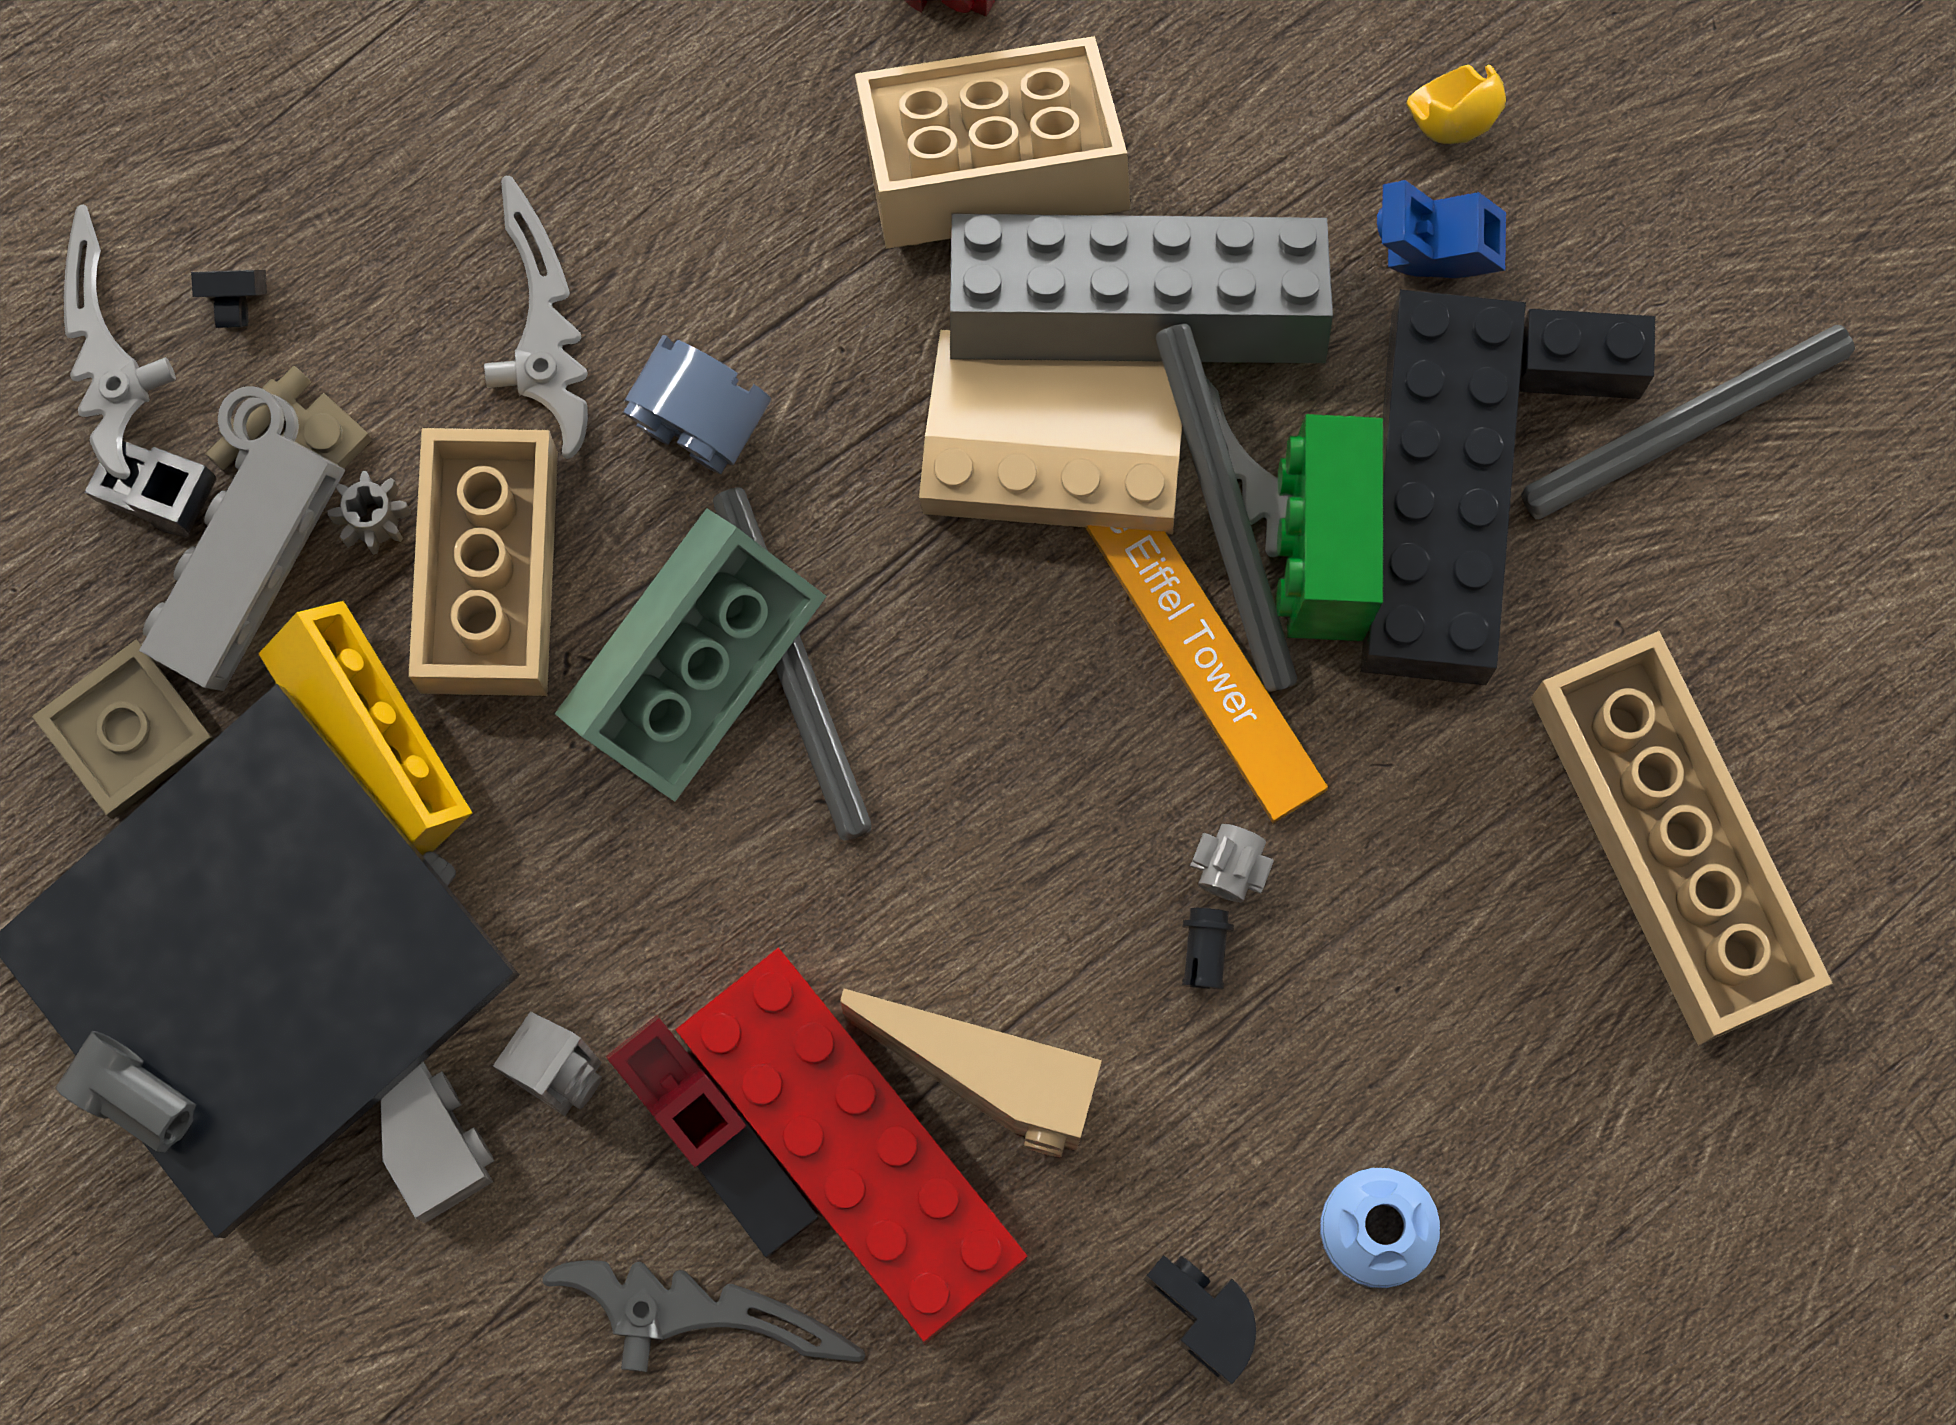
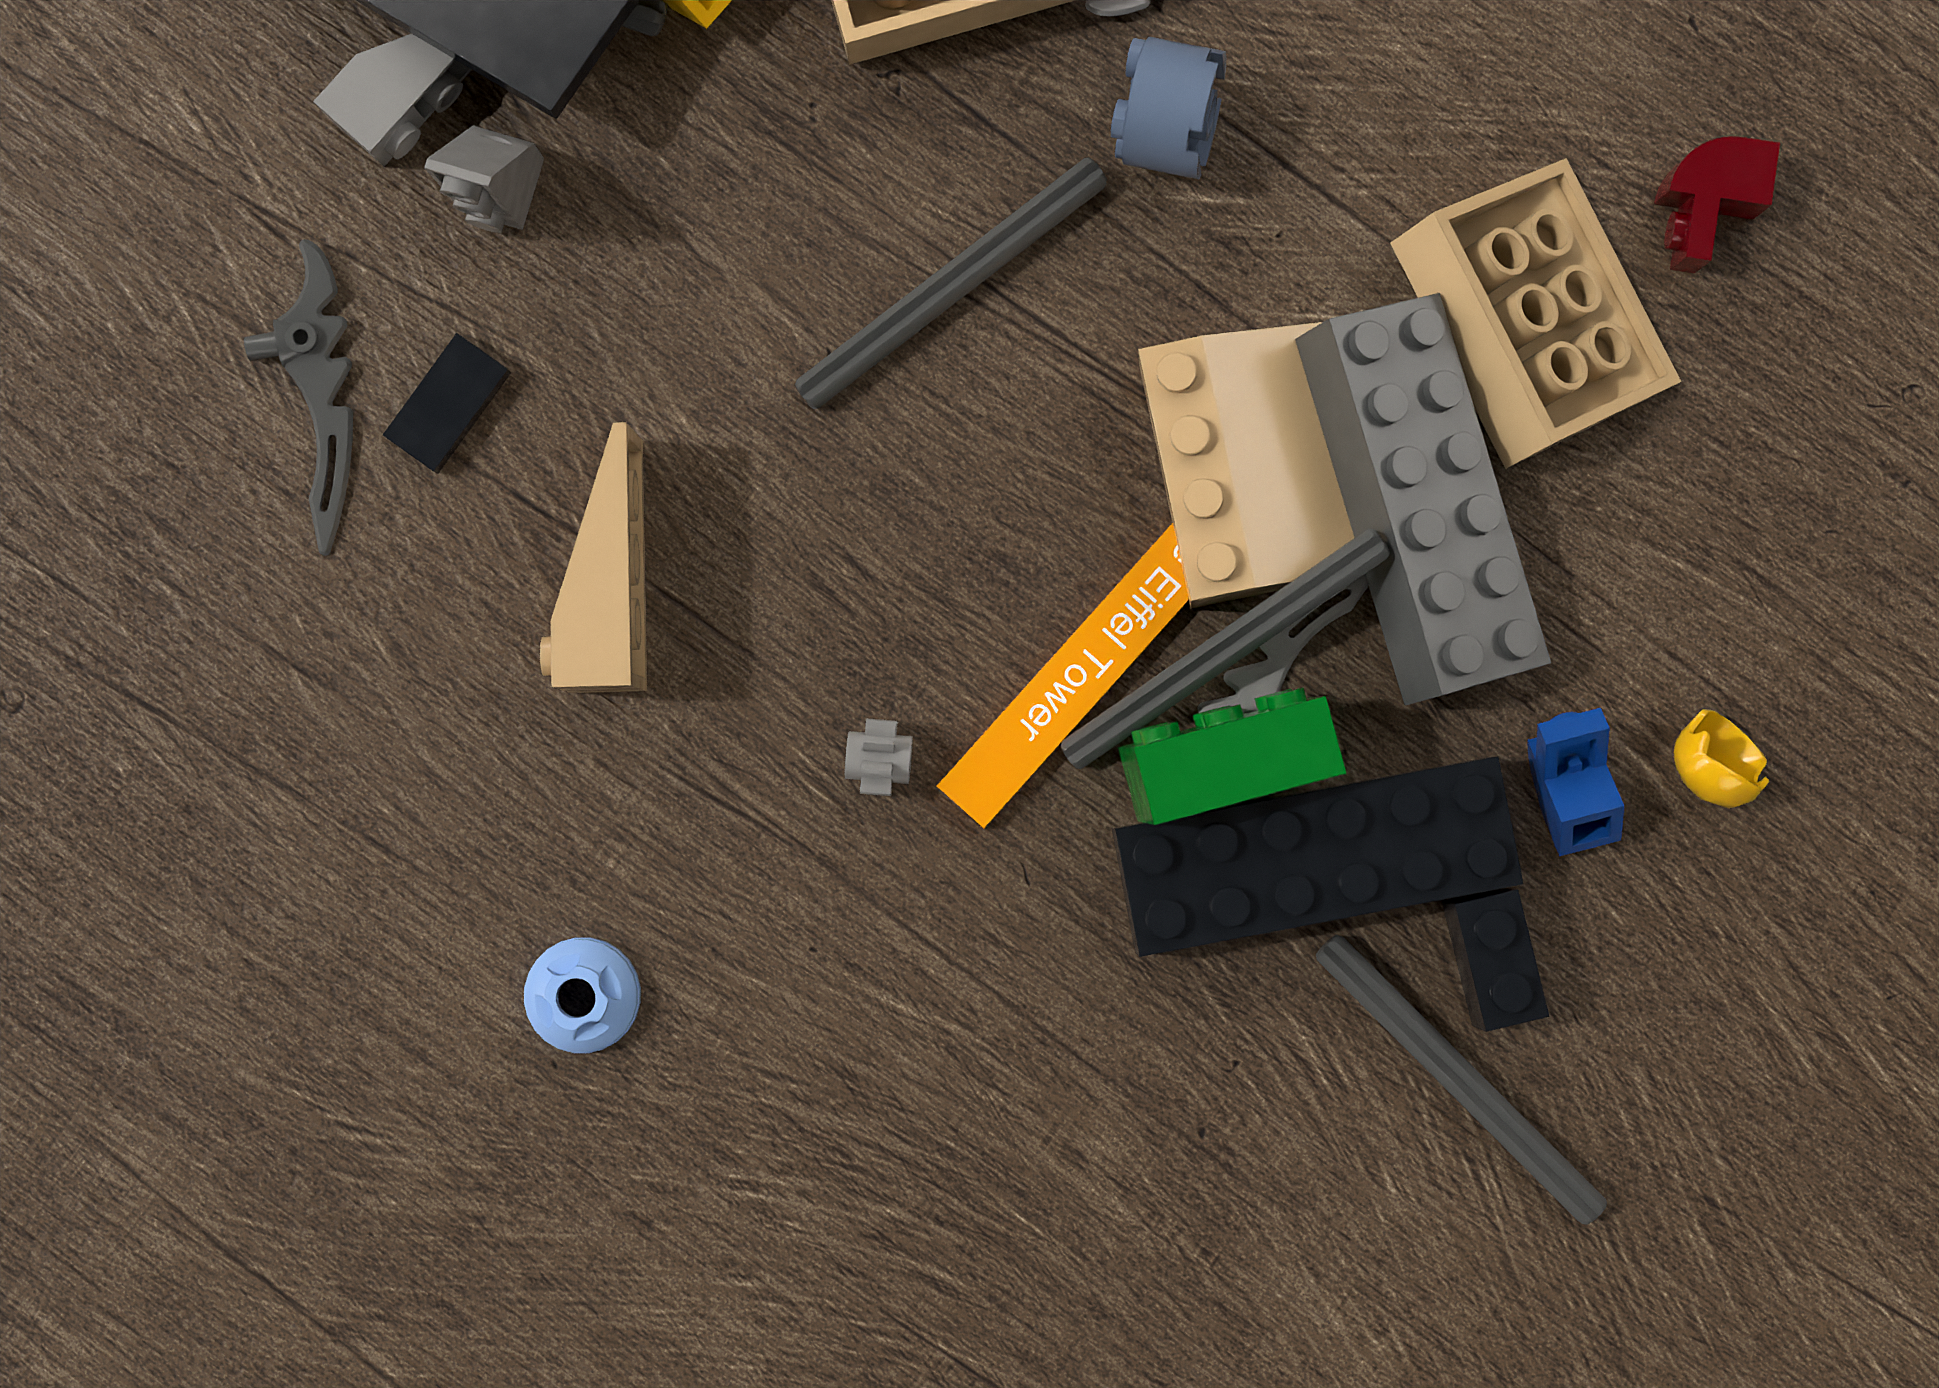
camera: 80 degrees right, 10 degrees up
sand green slope [555,508,827,802] -> none
dark red brick [605,1015,747,1168] -> none
red brick [675,947,1028,1345] -> none
black brick [1143,1255,1256,1386] -> none
black pin [1182,908,1234,990] -> none
tan brick [1531,631,1833,1046] -> none

